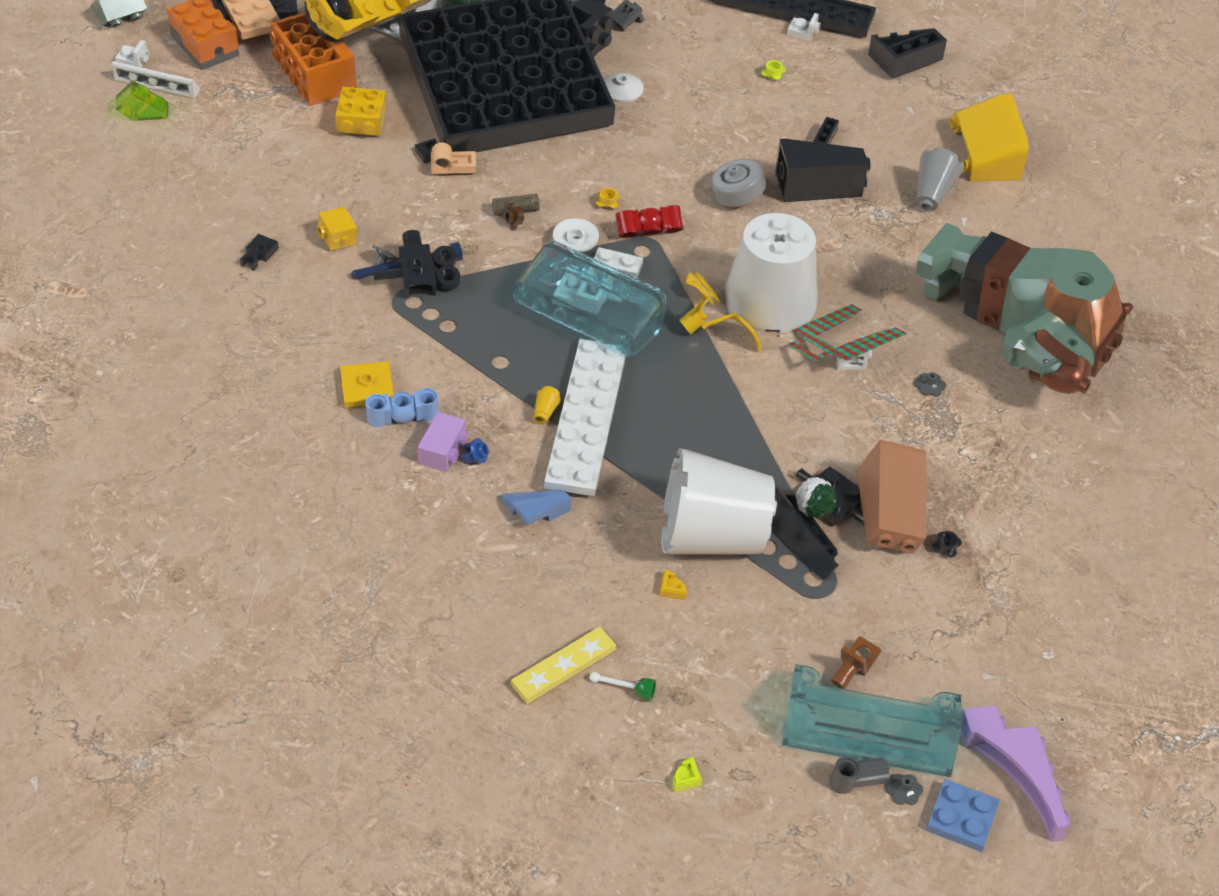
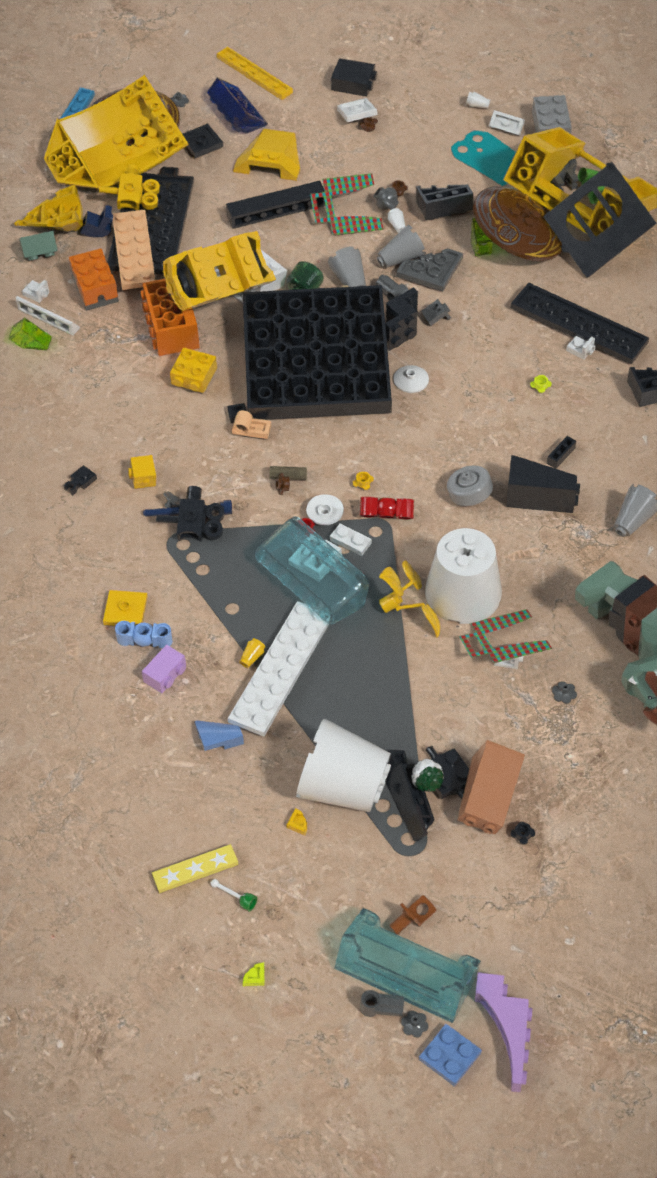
camera: 20 degrees right, 5 degrees up
blue plate [462,438,489,464] -> none

